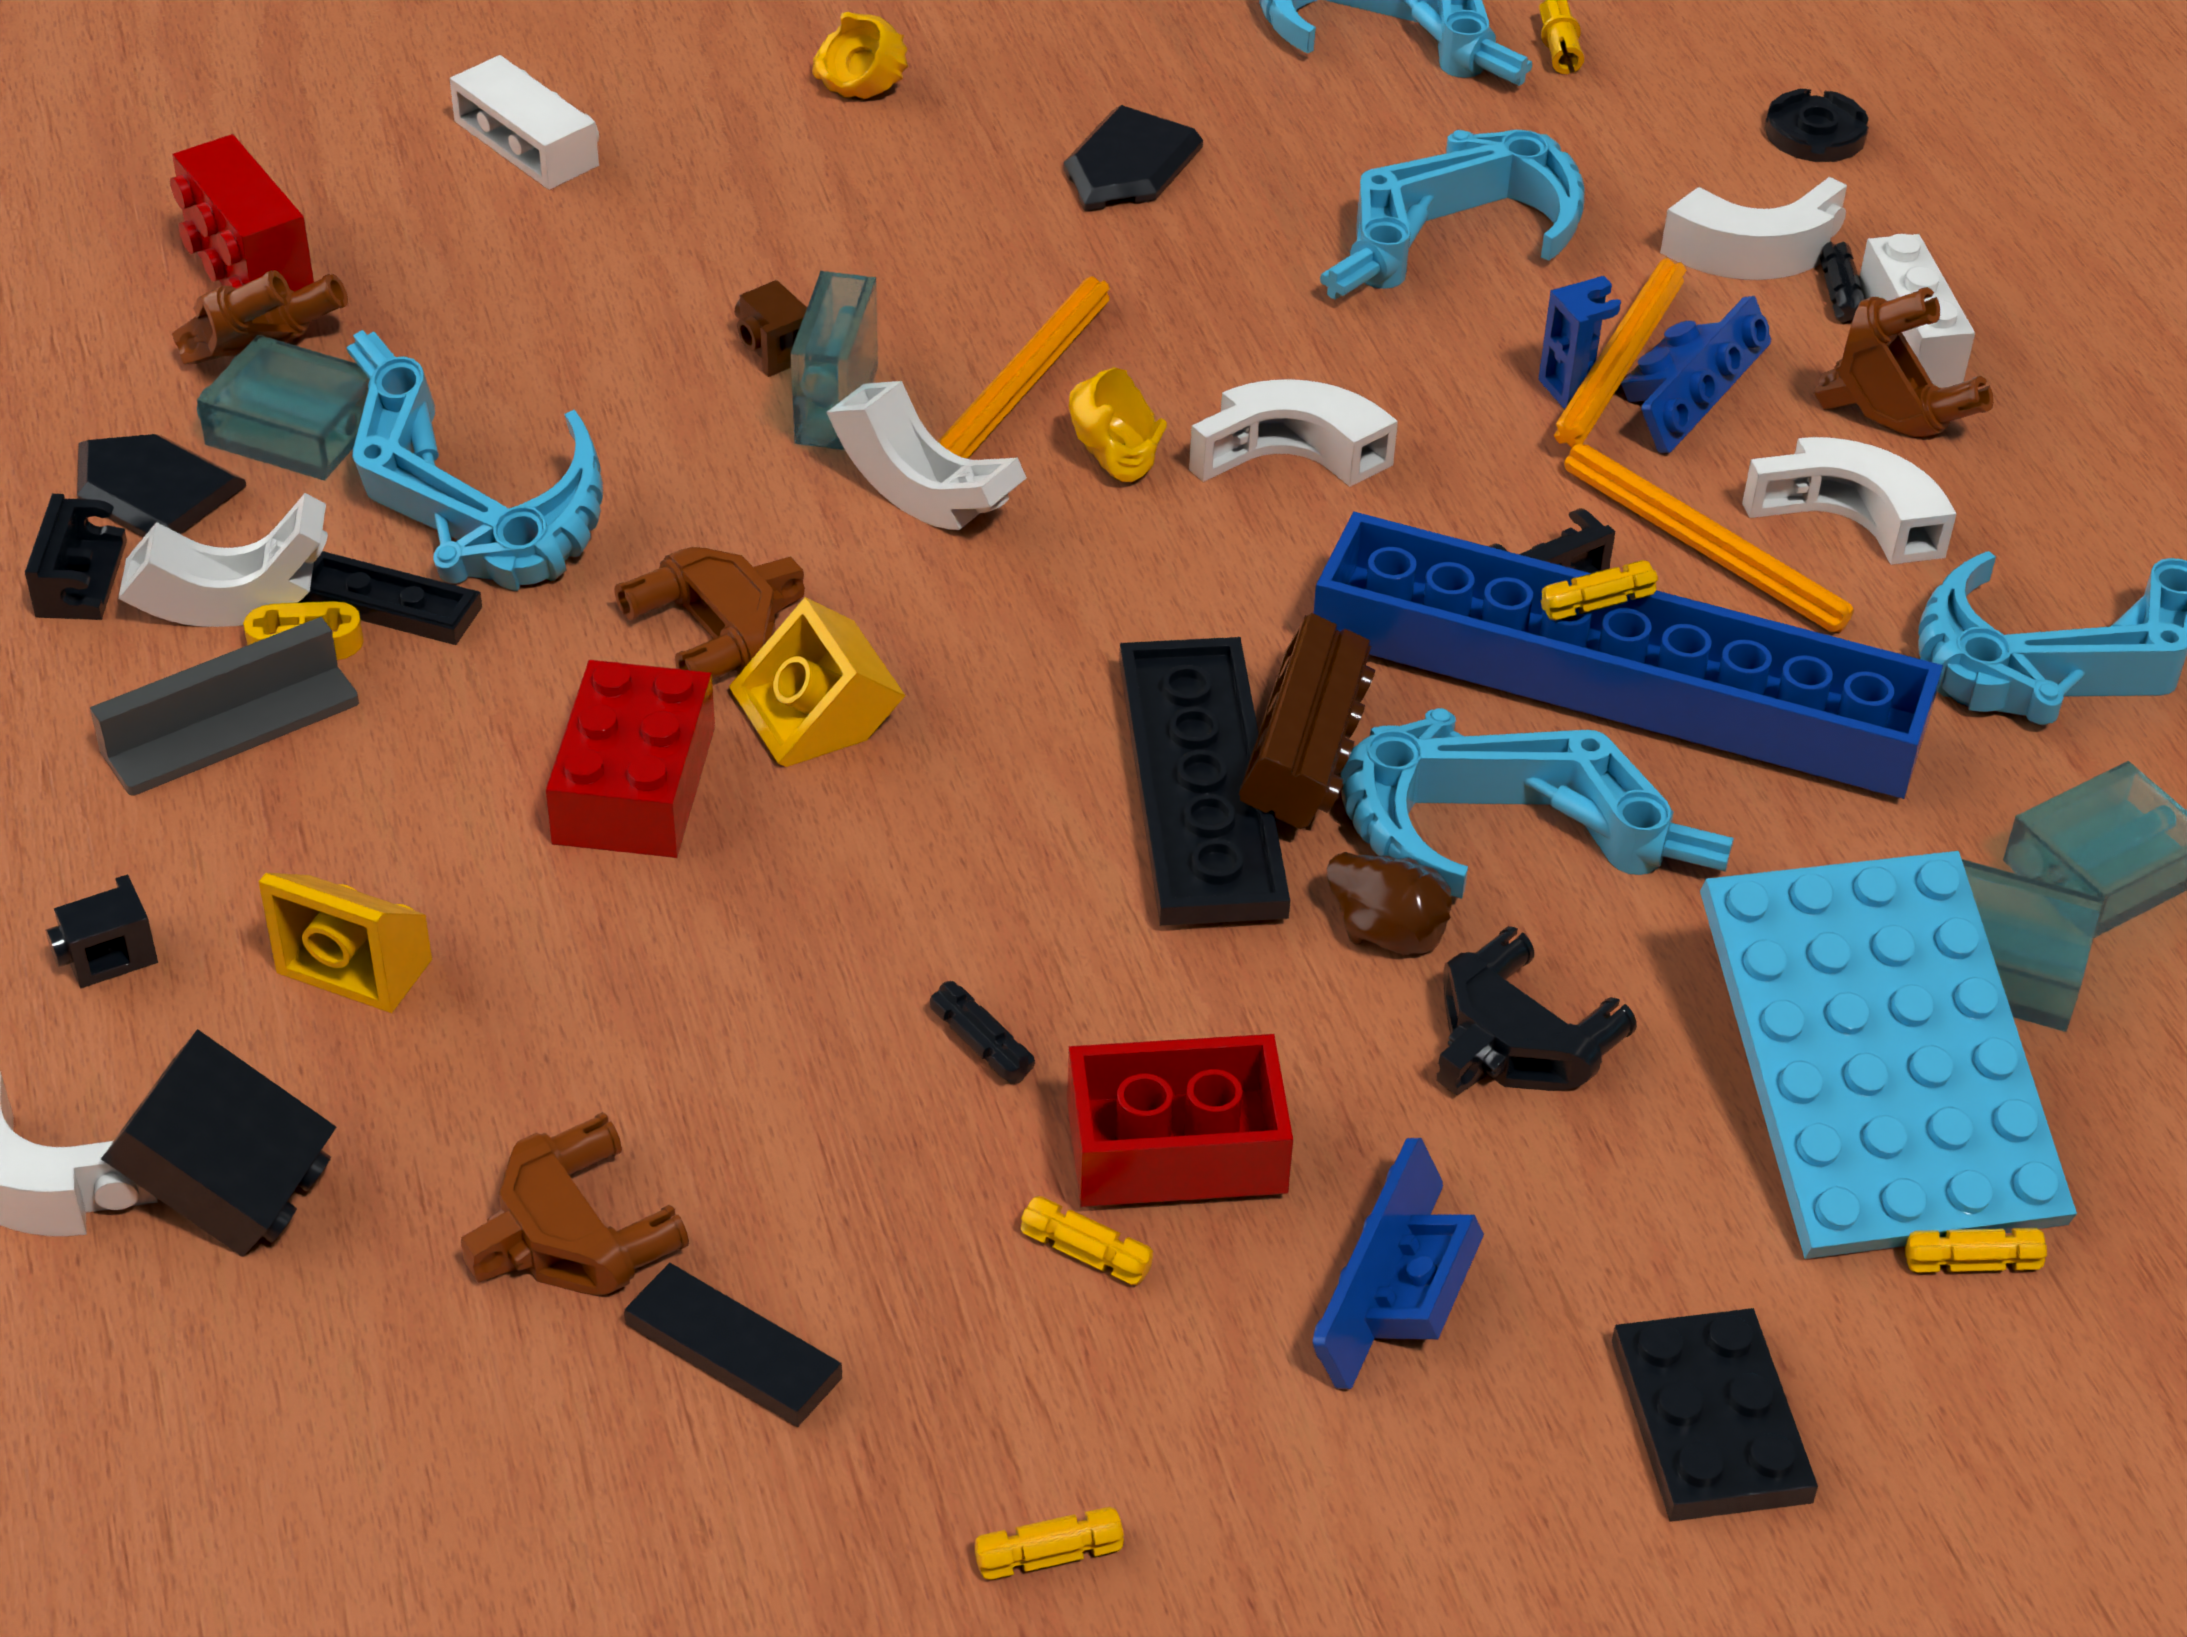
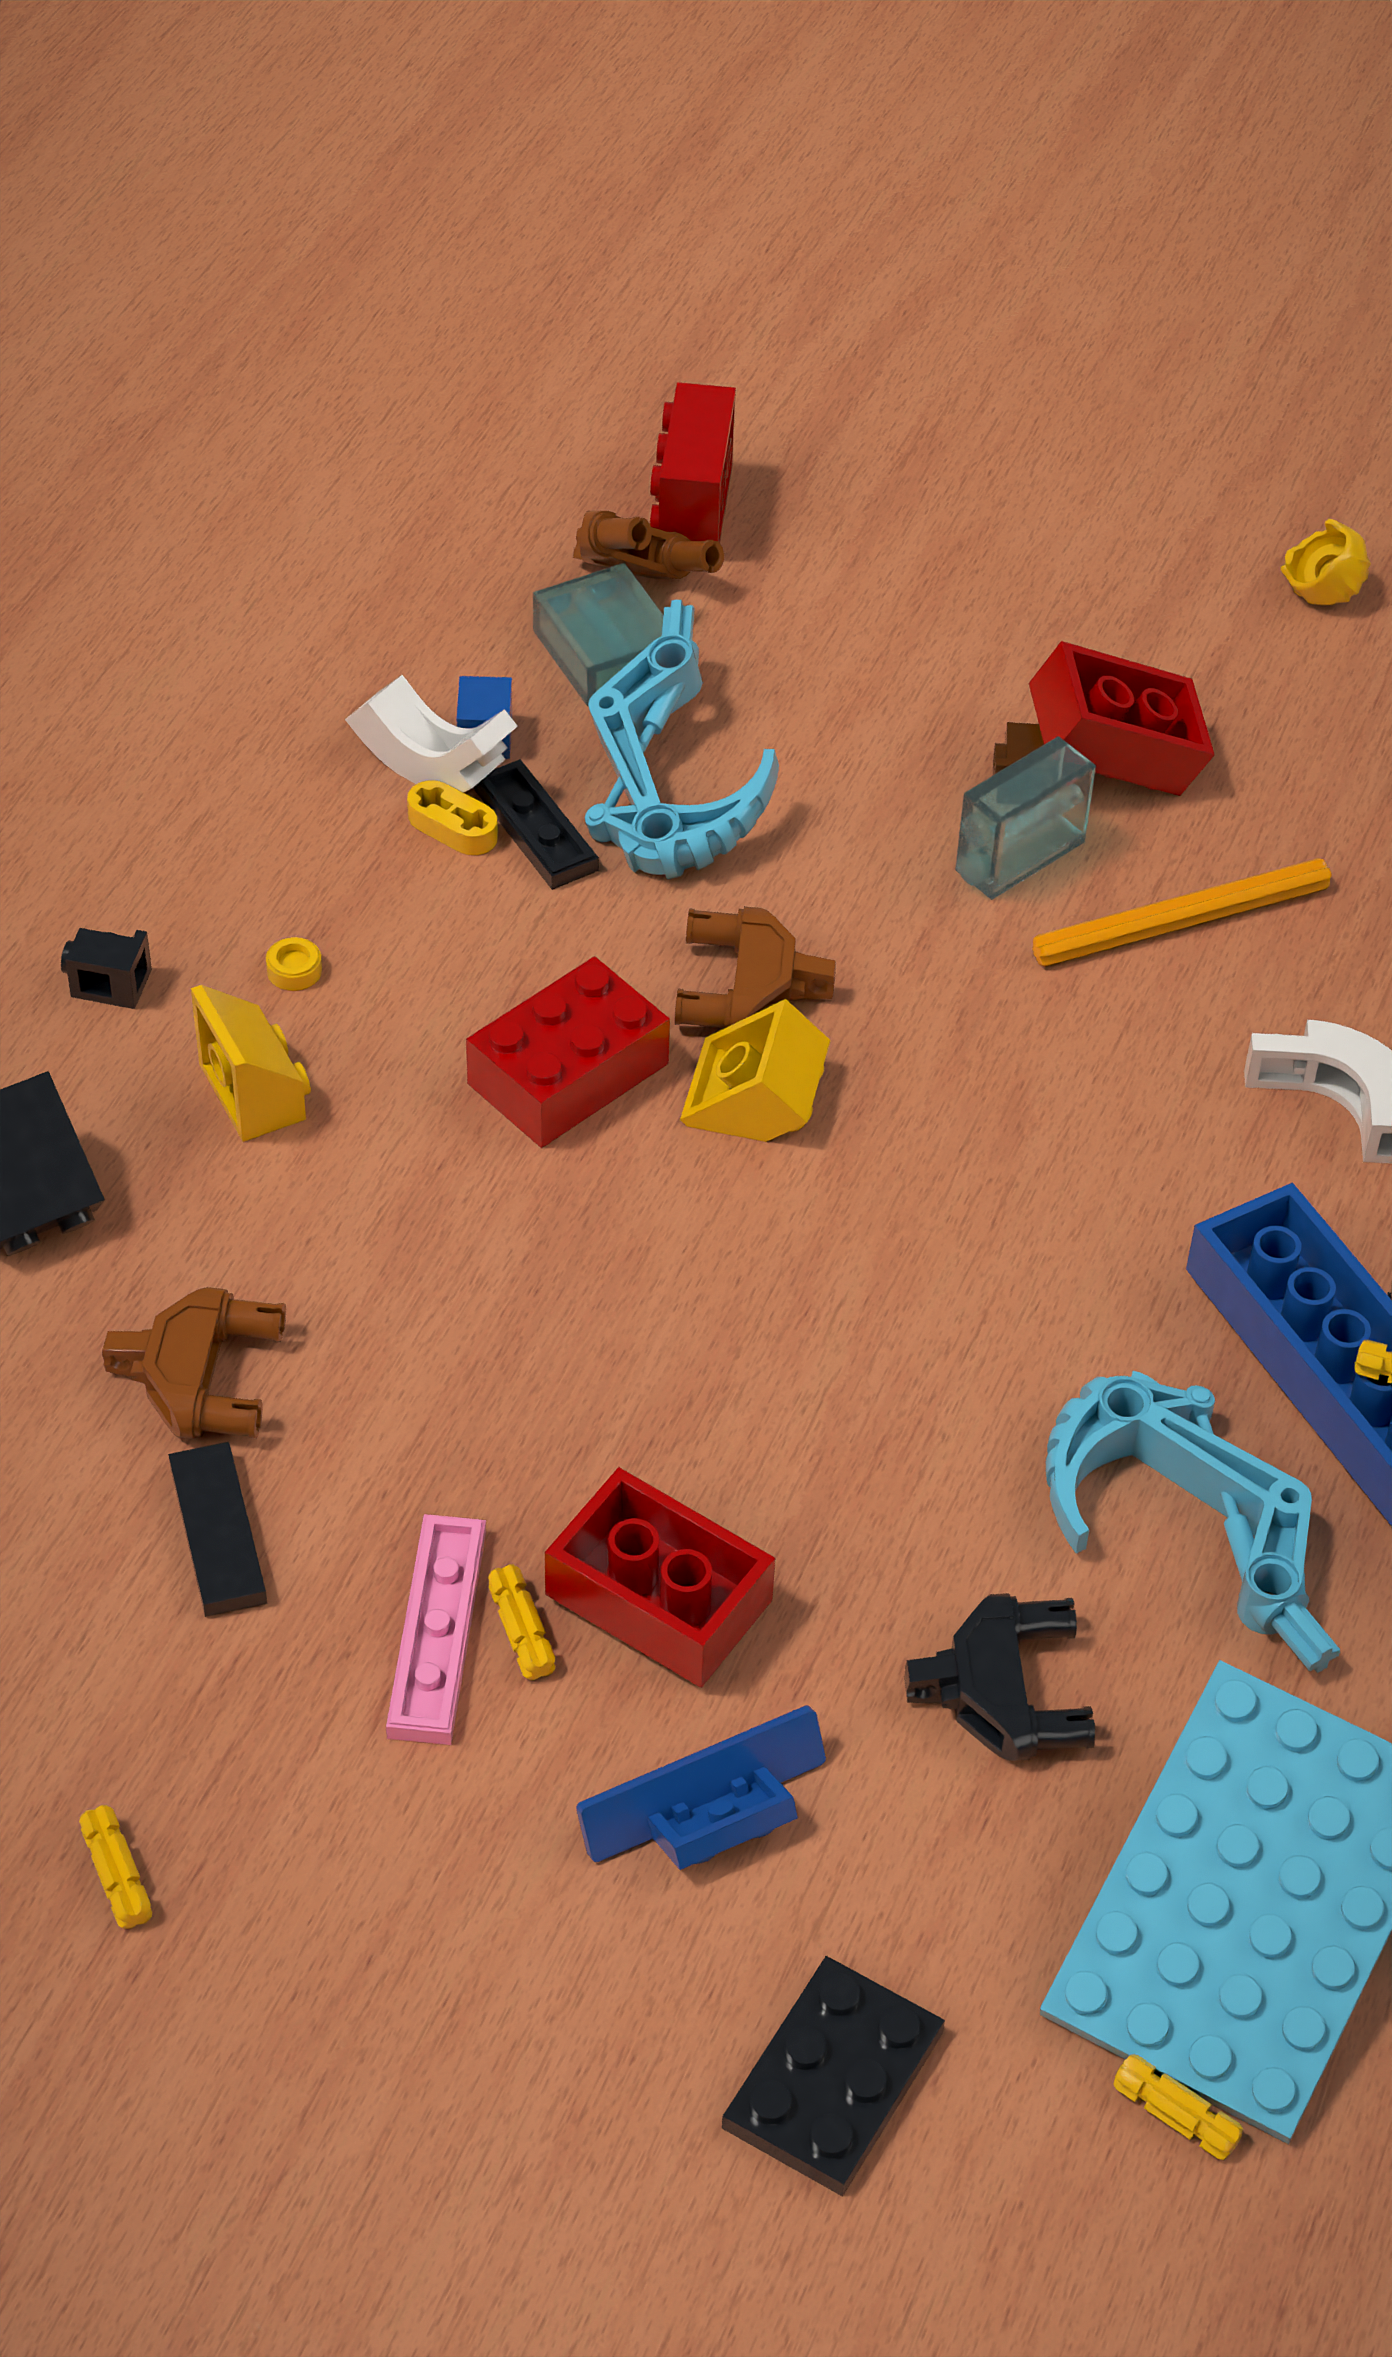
camera: 40 degrees right, 5 degrees up
black hinge [25,494,127,620] -> none
black tile [77,434,246,537] -> none
dark grey panel [90,617,359,796] -> none
white brick [449,55,599,190] -> none
white arch [827,381,1027,530] -> none
black axle [929,981,1035,1084] -> none
yellow axle [975,1507,1124,1580] -> none
yellow hair [1069,367,1167,482] -> none
black plate [1119,637,1290,926] -> none
reddish brown brick [1239,613,1375,829] -> none
reddish brown hair [1327,852,1452,955] -> none
none -> yellow tile [266,937,322,991]
none -> bright pink tile [386,1514,486,1745]
none -> blue brick [456,676,512,759]
none -> red brick [1028,641,1215,796]

